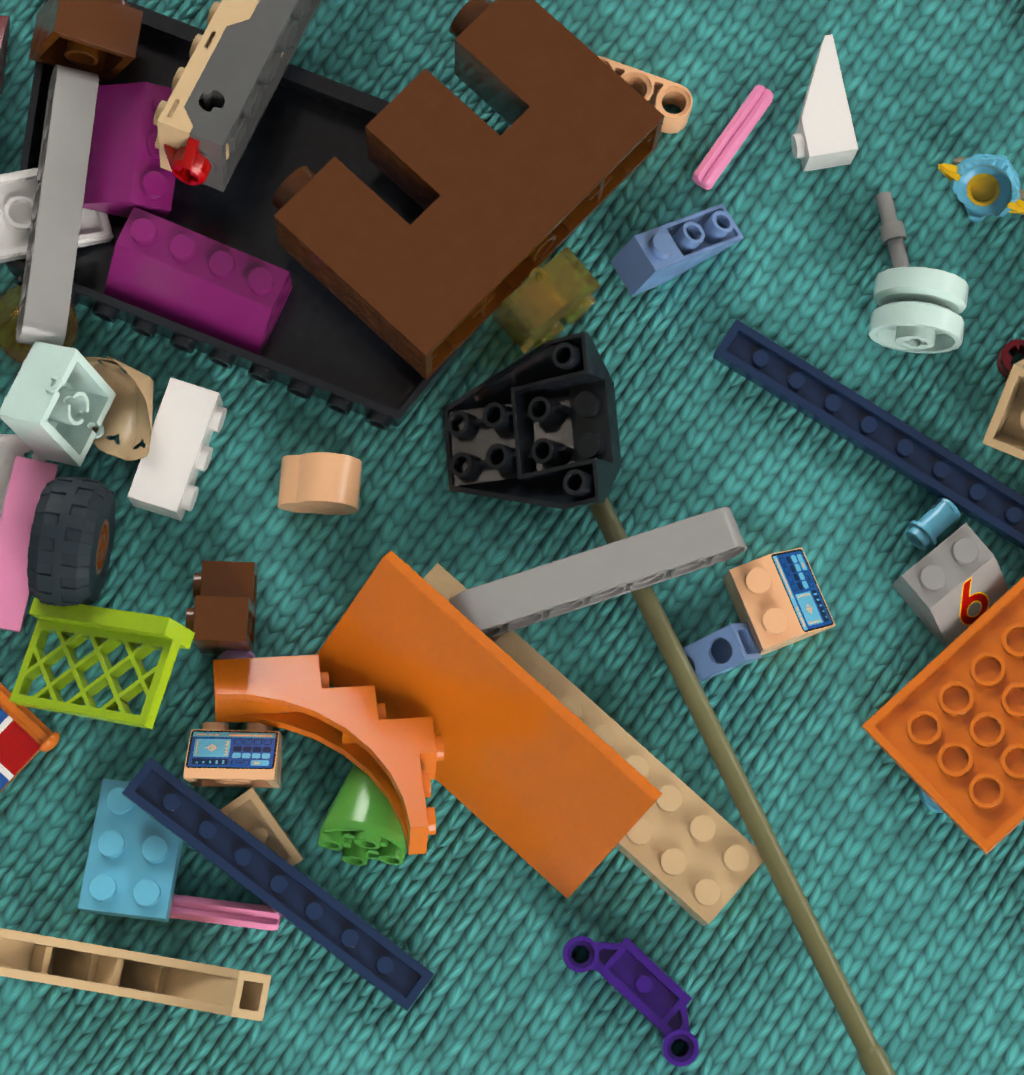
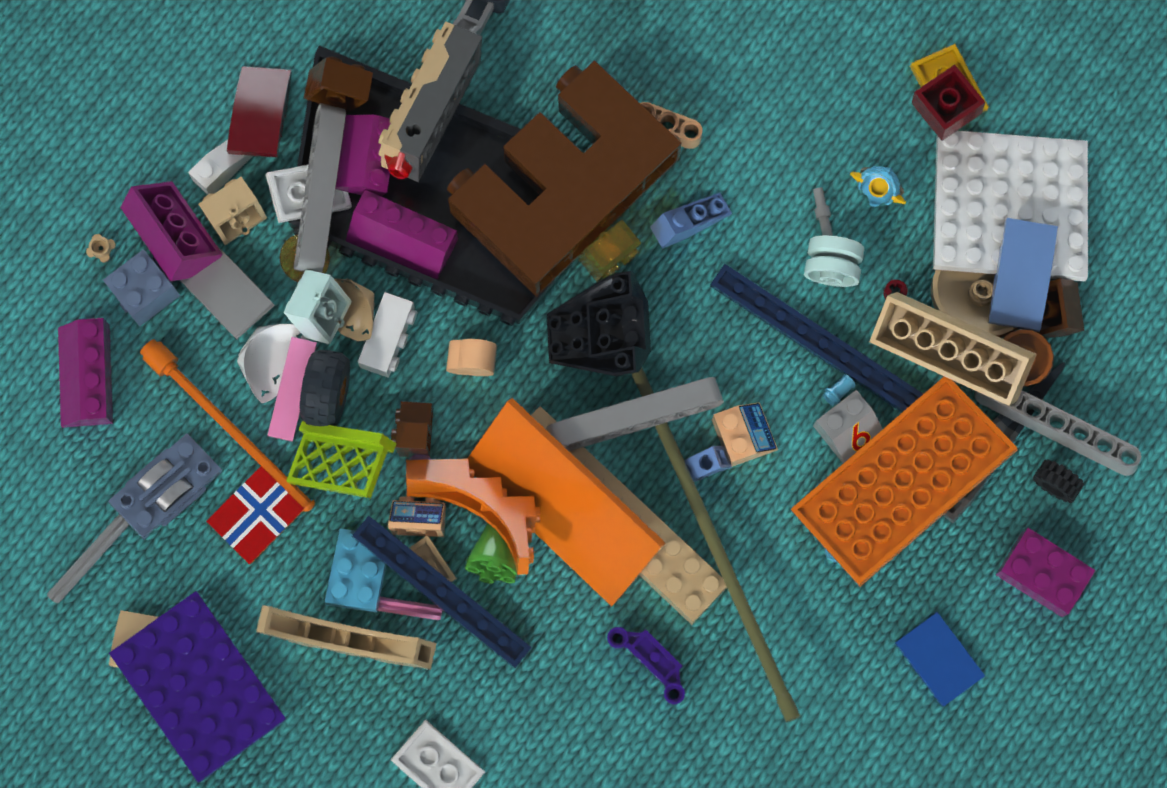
camera: 10 degrees right, 0 degrees up
bright pink axle [692,85,774,190] -> none
white slope [791,34,858,172] -> none

